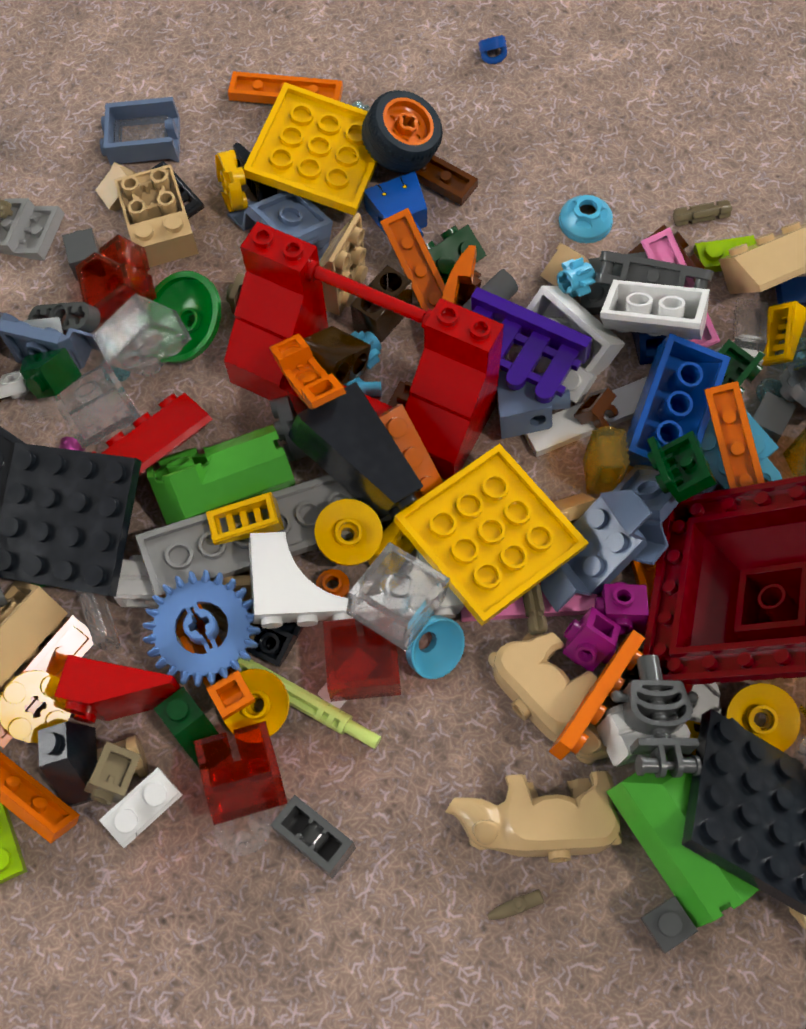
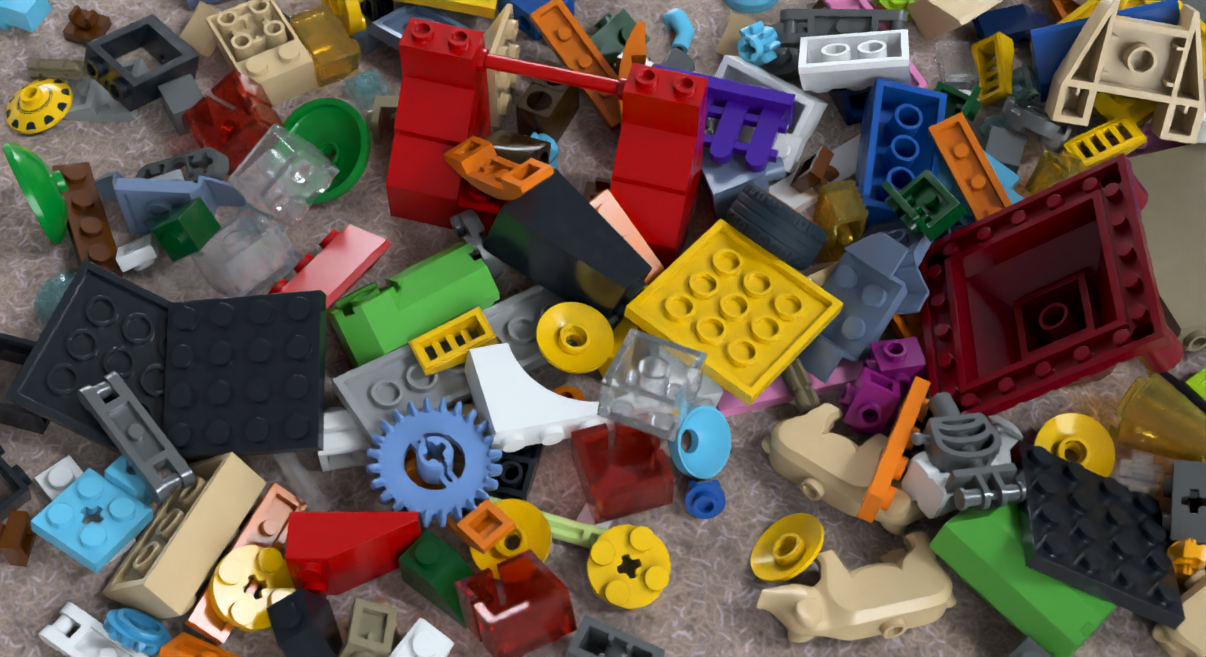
camera: 15 degrees left, 10 degrees down
none -> reddish brown tile [62,5,112,46]
none -> black window [83,14,200,112]
none -> clear yellow brick [290,3,362,87]
none -> clear light blue plate [345,67,392,111]
none -> yellow plate [586,524,671,610]
none -> medium azure arm [663,8,695,54]
none -> blue plate [684,480,726,519]
none -> black wheel [726,182,828,271]
none -> yellow dish [750,513,824,583]

